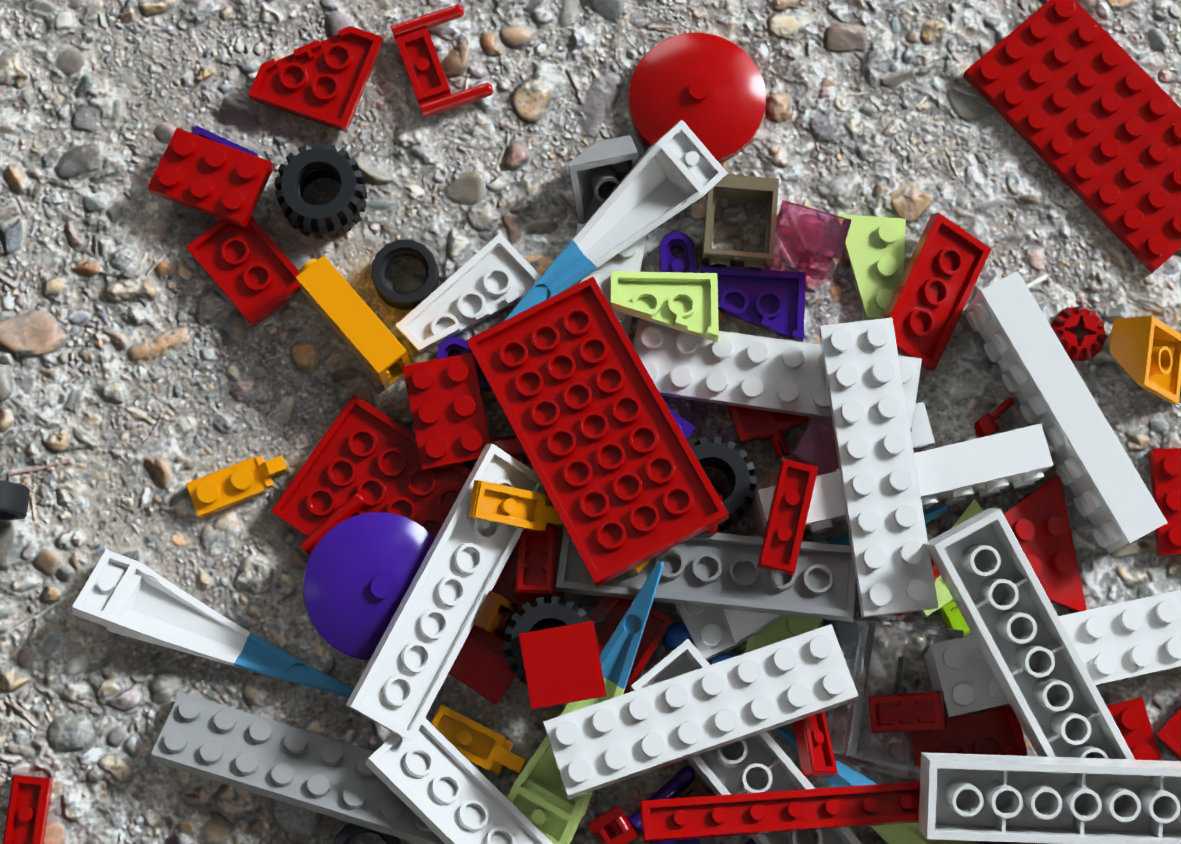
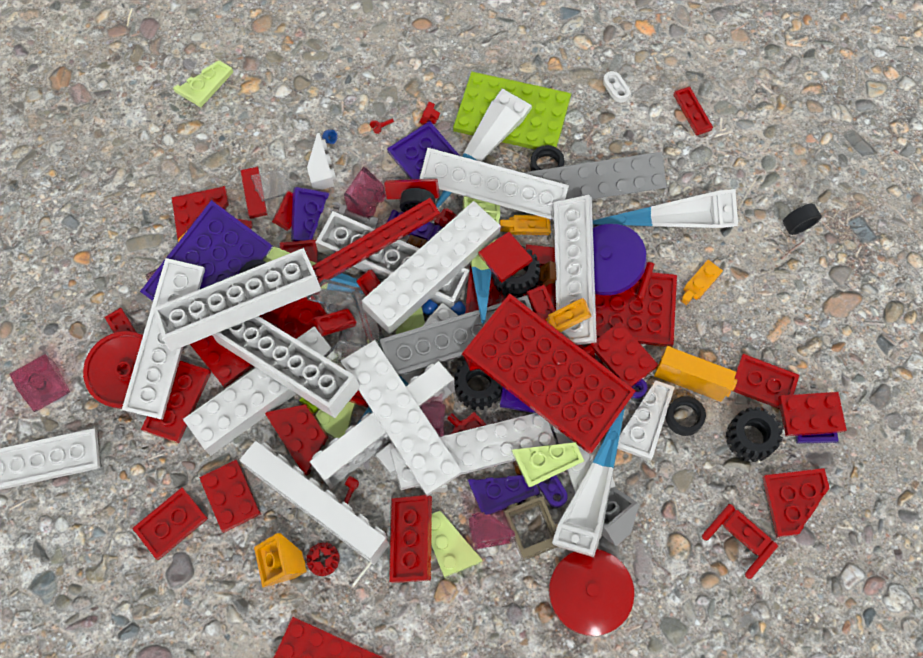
camera: 160 degrees right, 10 degrees down
red tile [757,458,818,576] -> none

